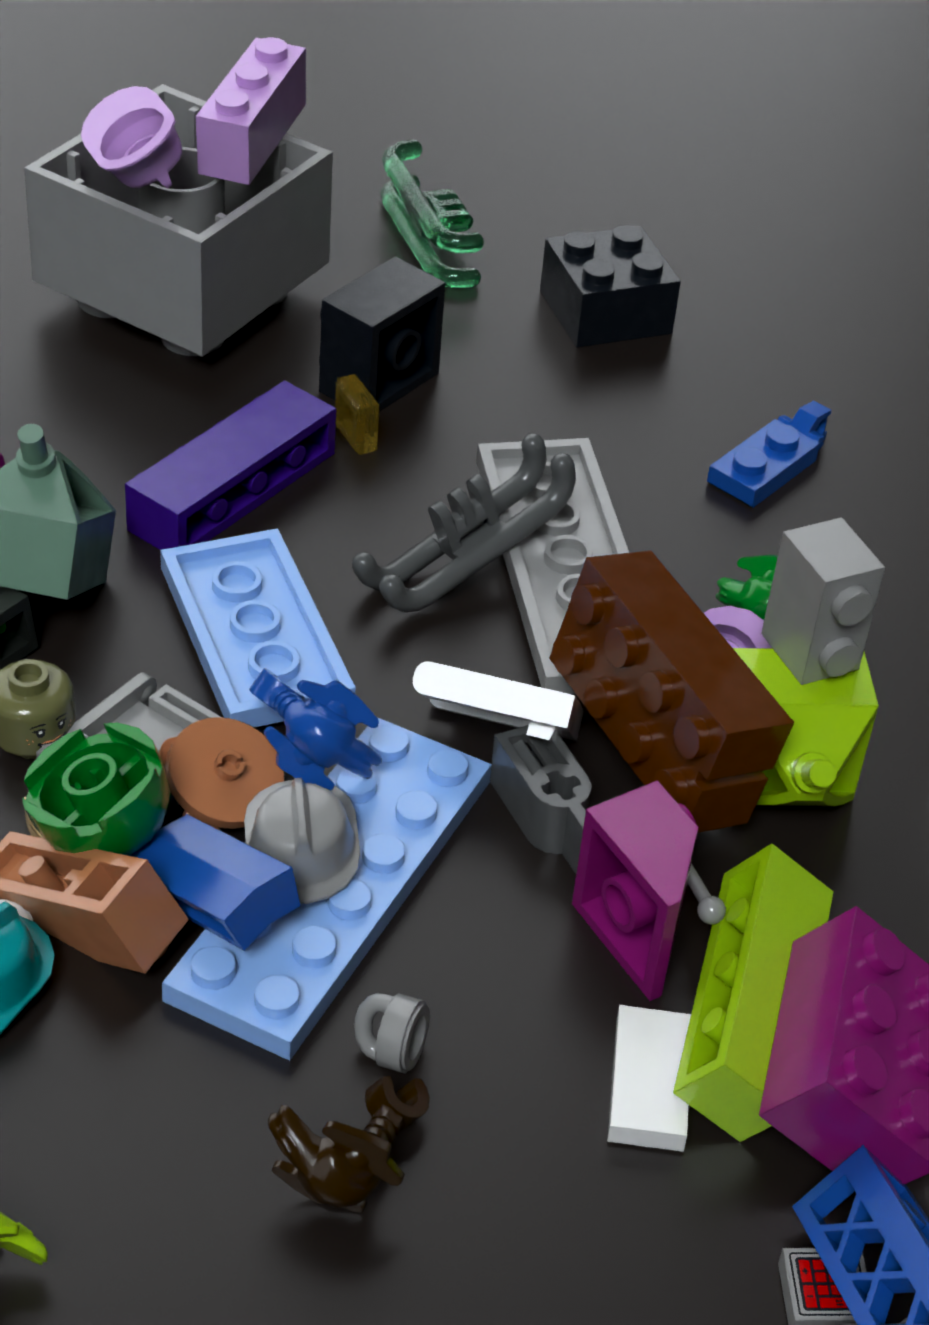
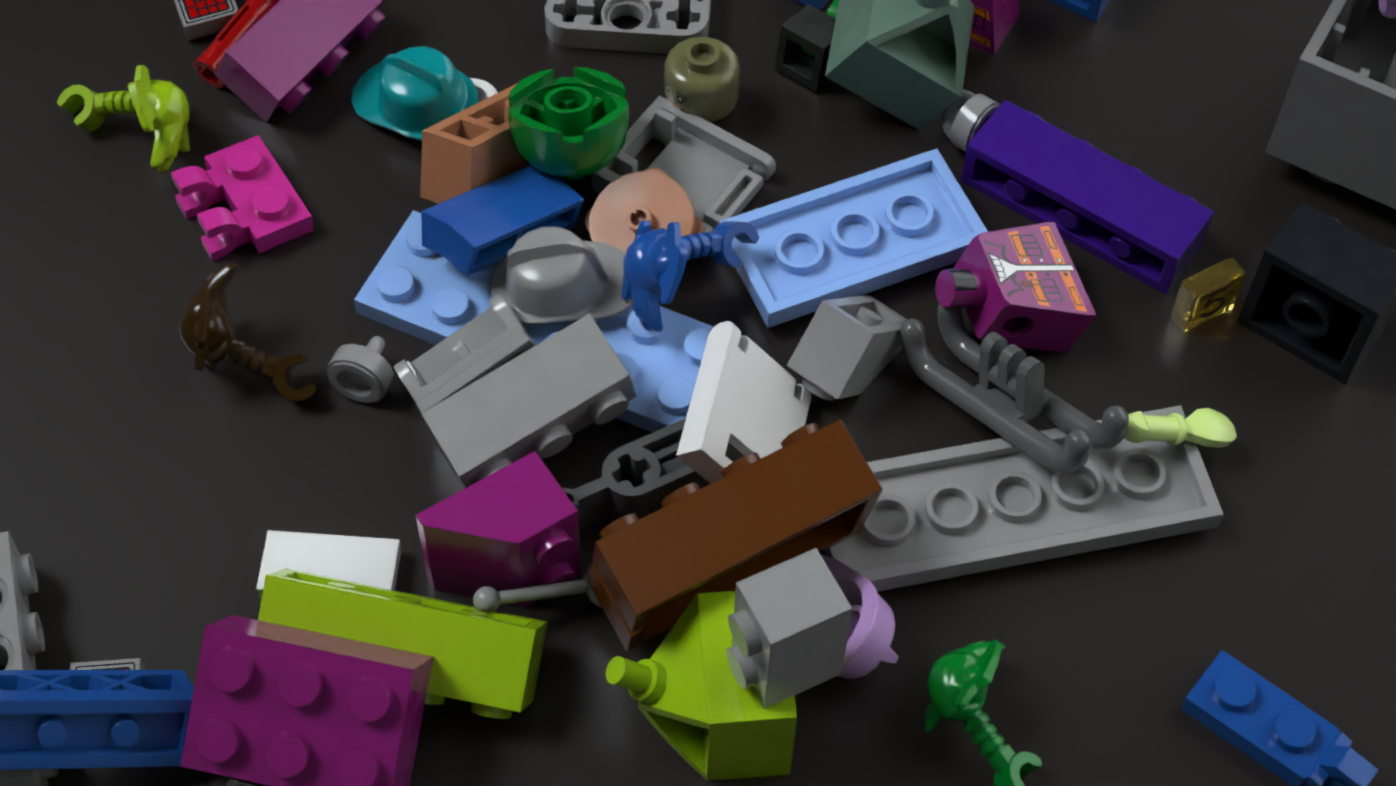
camera: 90 degrees right, 15 degrees up
none -> dark pink plate [171,135,313,261]
none -> light grey hinge [393,294,536,413]
none -> light grey brick [421,313,637,488]
none -> light grey slope [787,295,908,401]
none -> magenta torso [935,222,1096,353]
none -> light grey tile [941,89,1000,152]
none -> yellowish green piece [1124,408,1237,448]

